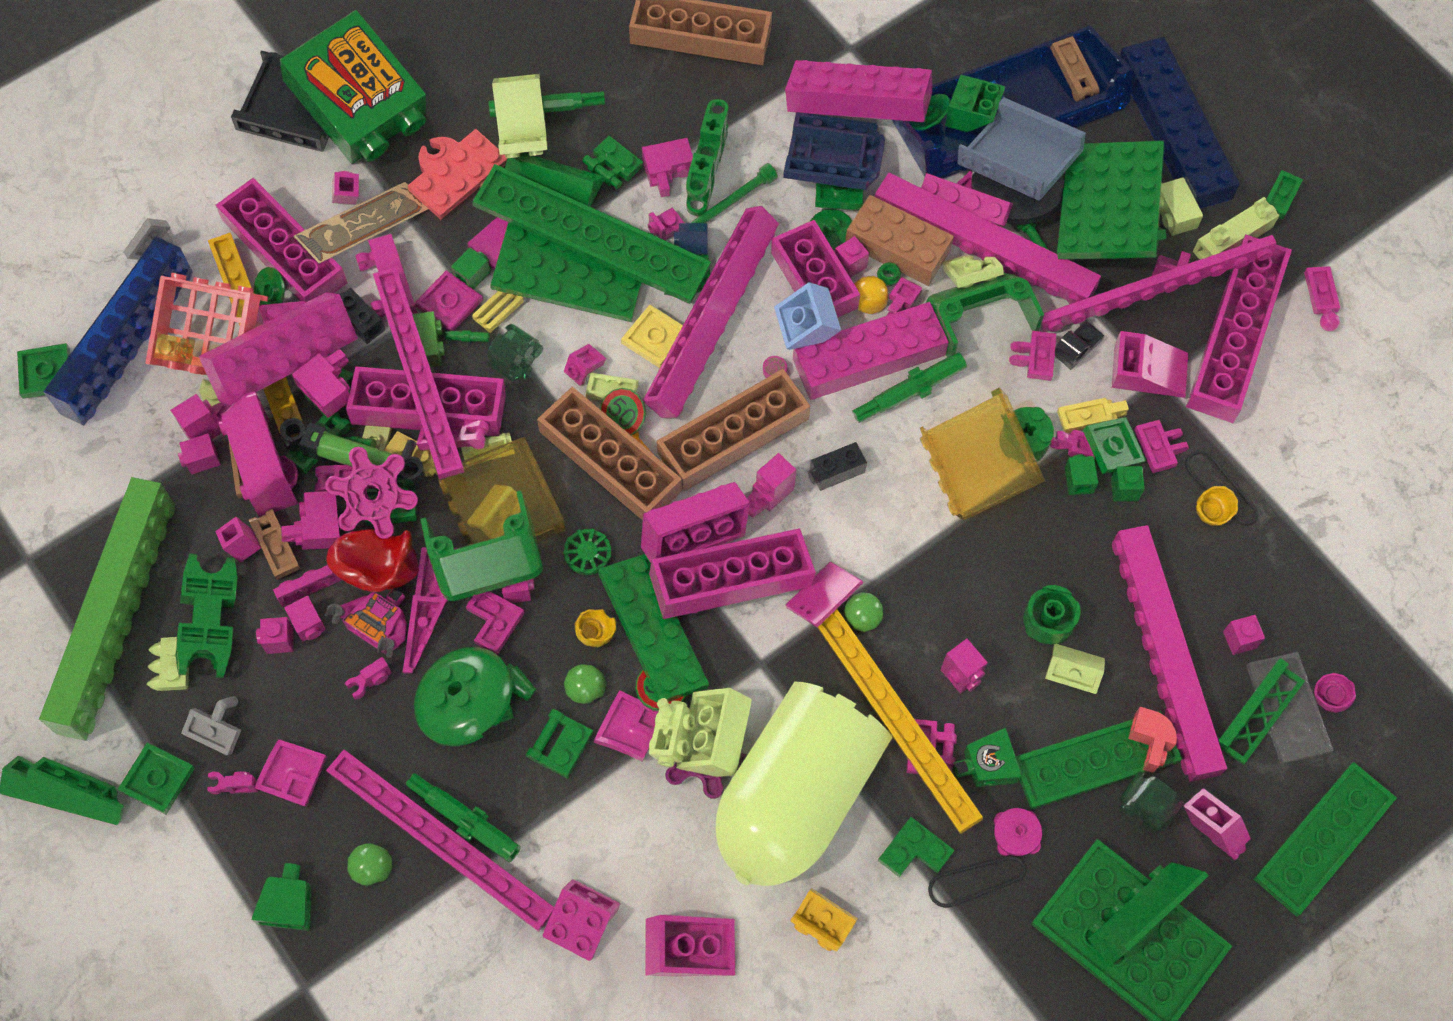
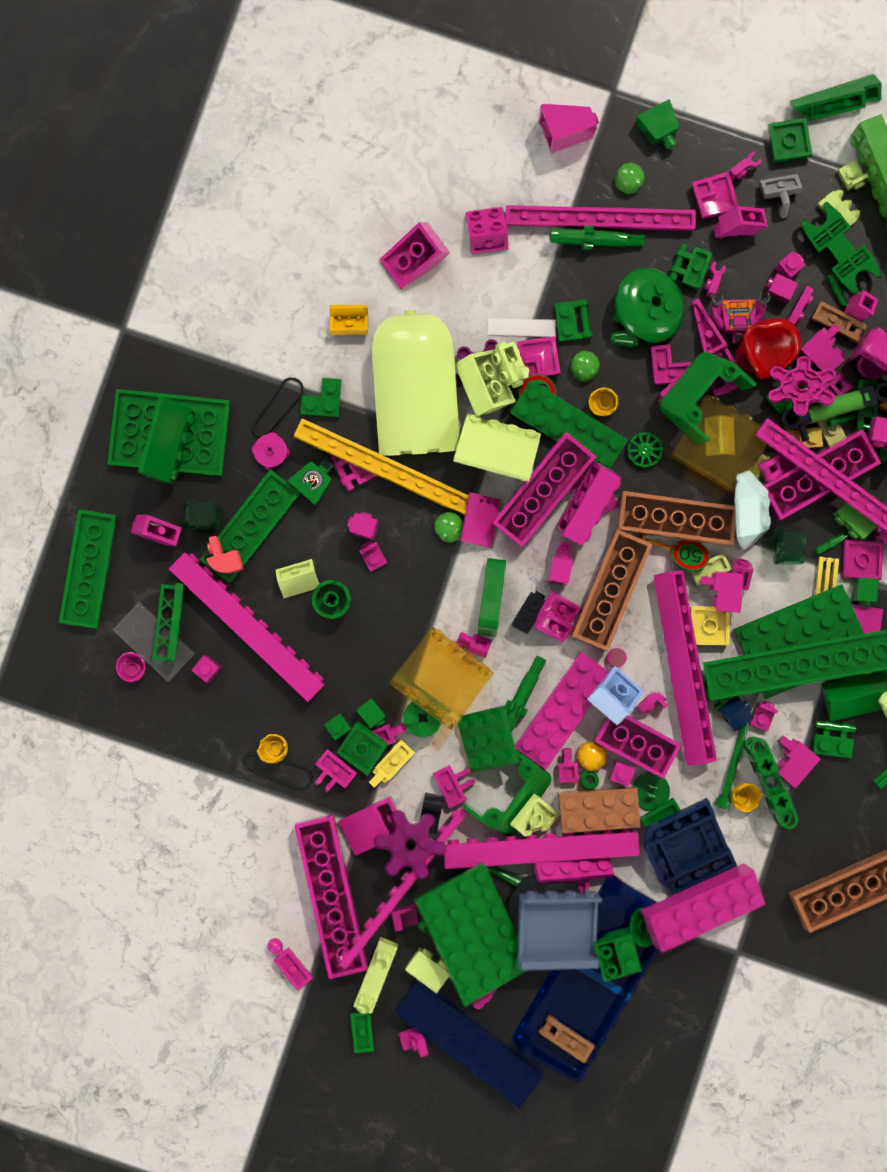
camera: 150 degrees right, 20 degrees up
none -> dark pink bracket [359,541,387,572]
none -> magenta plate [374,810,446,880]
none -> dark pink bracket [399,1026,428,1057]
none -> yellowish green slope [453,414,541,482]
none -> dark pink plate [456,632,492,658]
none -> green plate [456,705,519,773]
none -> green beam [477,558,506,637]
none -> white sticker [487,318,556,337]
none -> dark pink slope [534,590,582,642]
none -> dark pink slope [538,104,599,153]
none -> dark pink bracket [636,691,668,713]
none -> green plate [669,243,712,290]
none -> dark pink hinge [700,572,745,614]
none -> dark pink hinge [713,206,768,238]
none -> yellow hair [731,783,763,812]
none -> light aqua wedge [735,471,771,550]
none -> green piece [827,274,847,308]
none -> yellowish green bracket [837,160,869,191]

